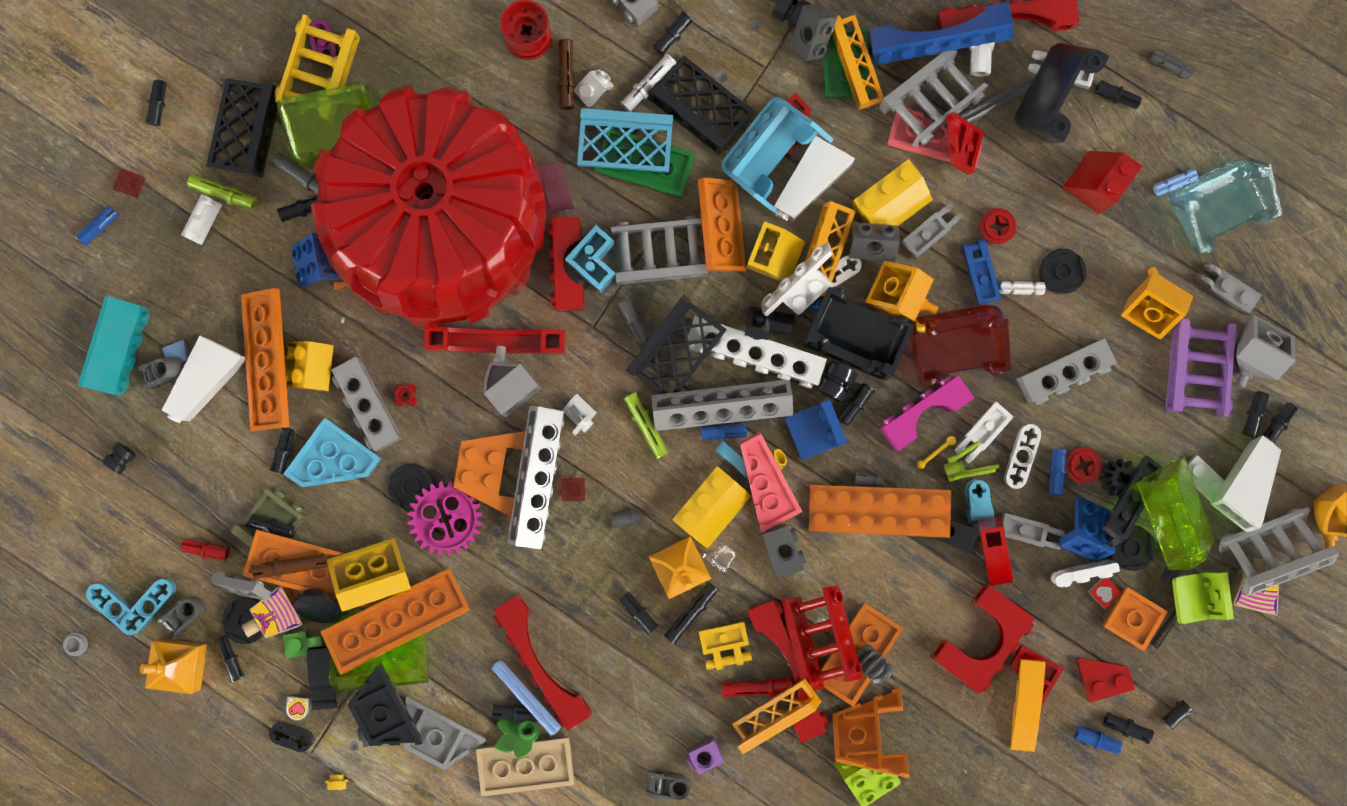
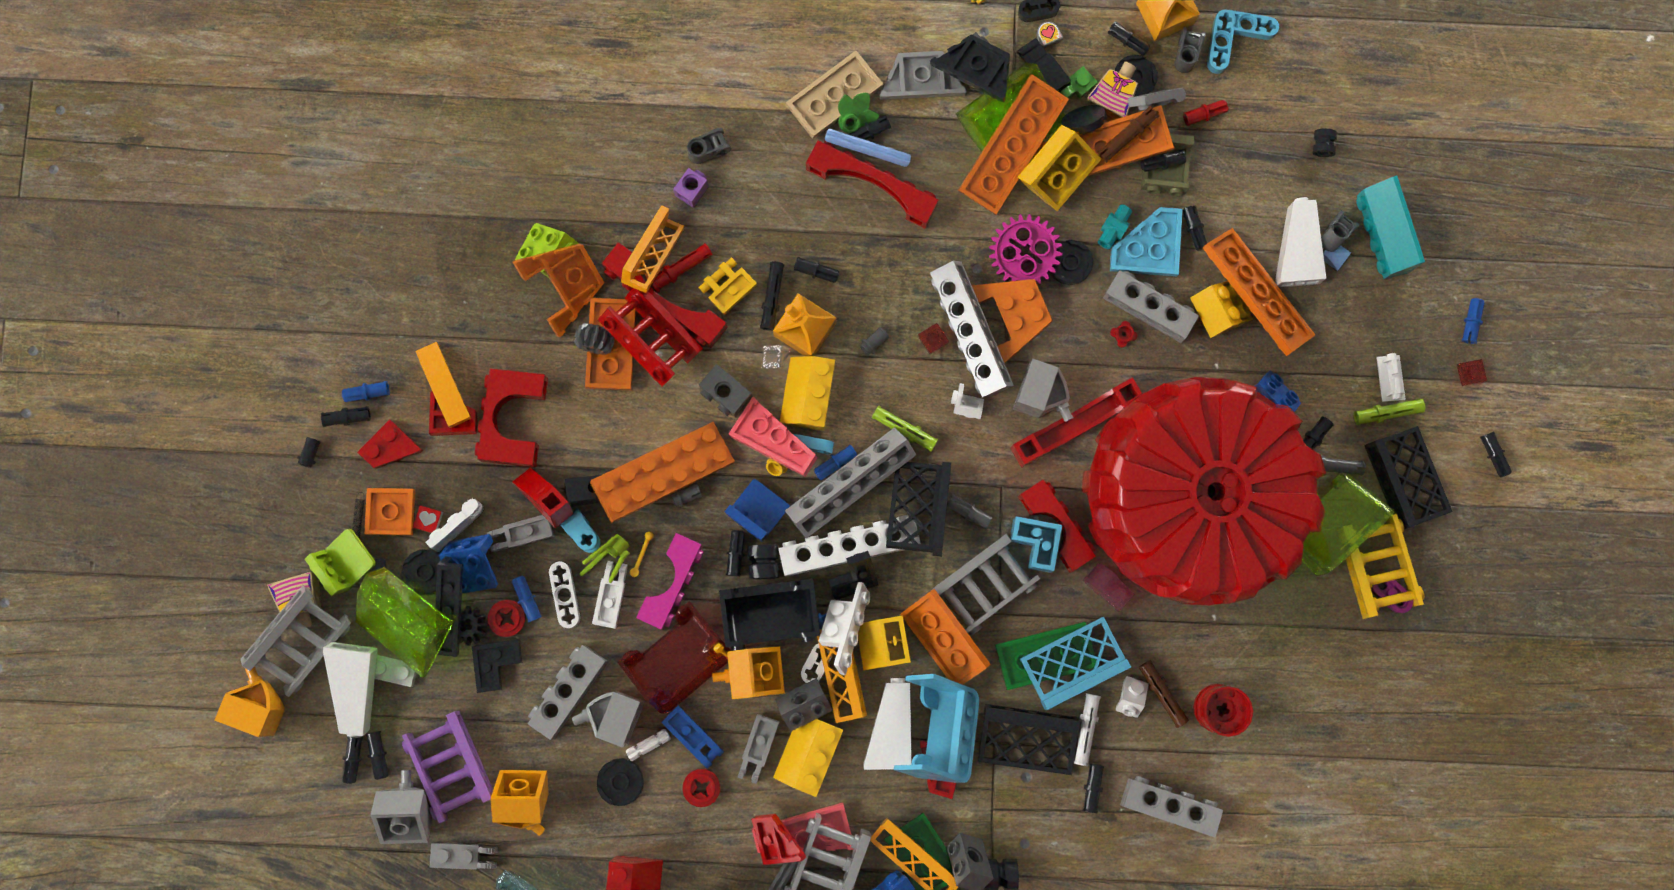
camera: 145 degrees right, 5 degrees down
none -> black plate [472,640,523,693]
none -> light grey piece [572,691,645,747]
none -> teal axle [1098,204,1132,249]

